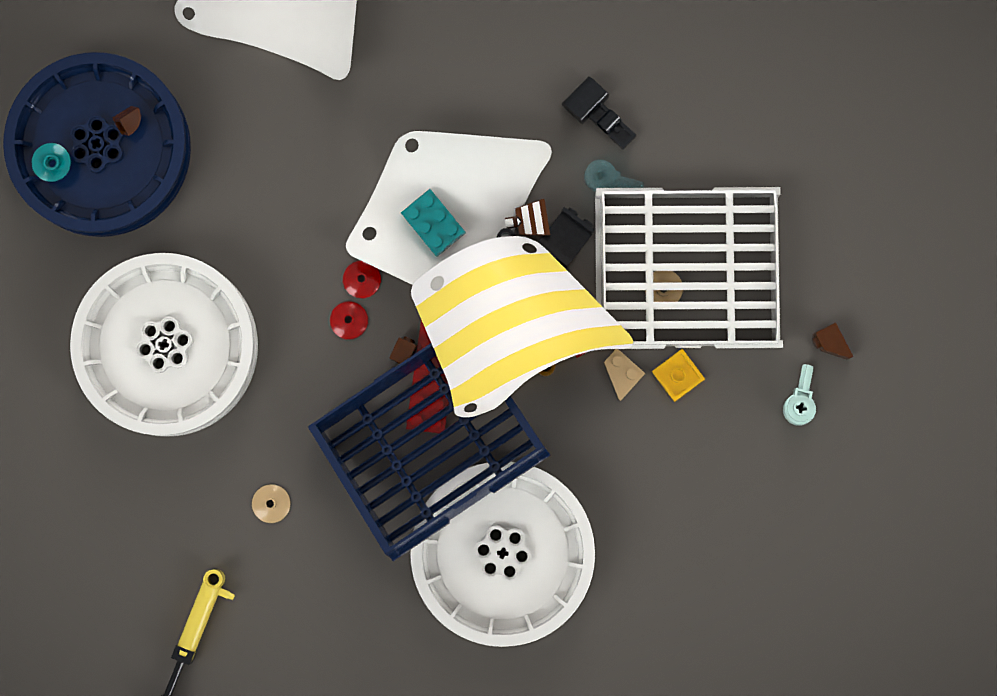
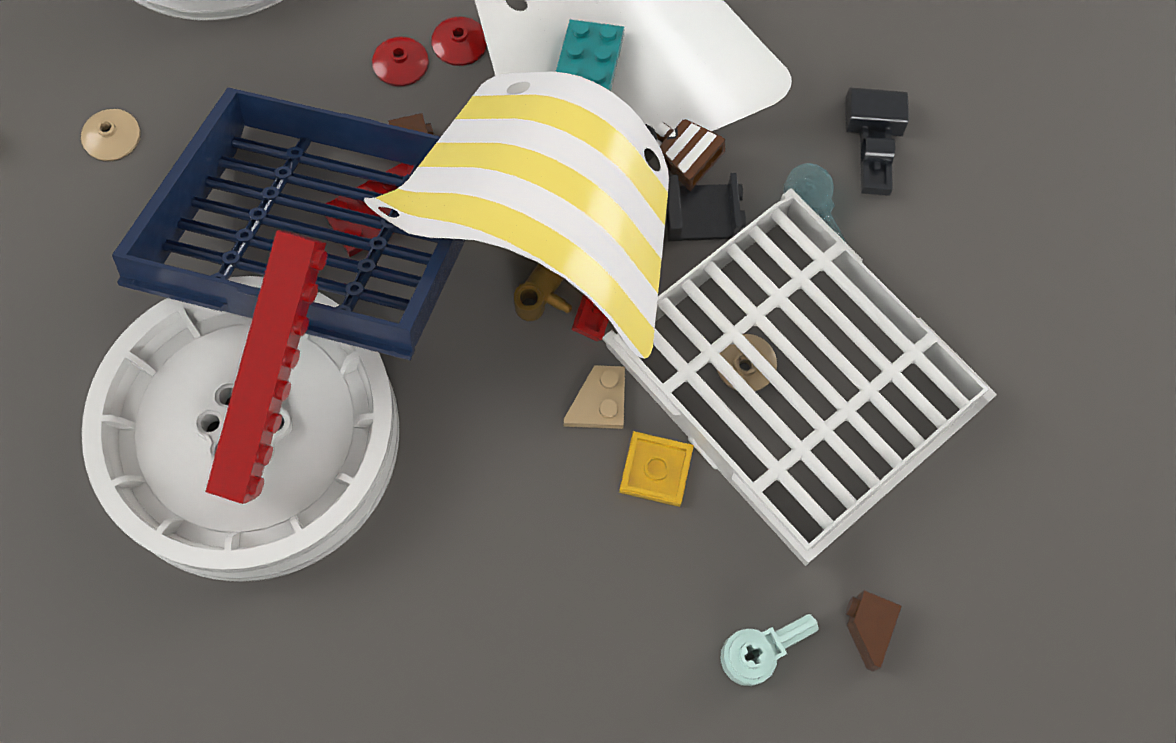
camera: 45 degrees right, 15 degrees down
none -> red brick [205,230,327,504]

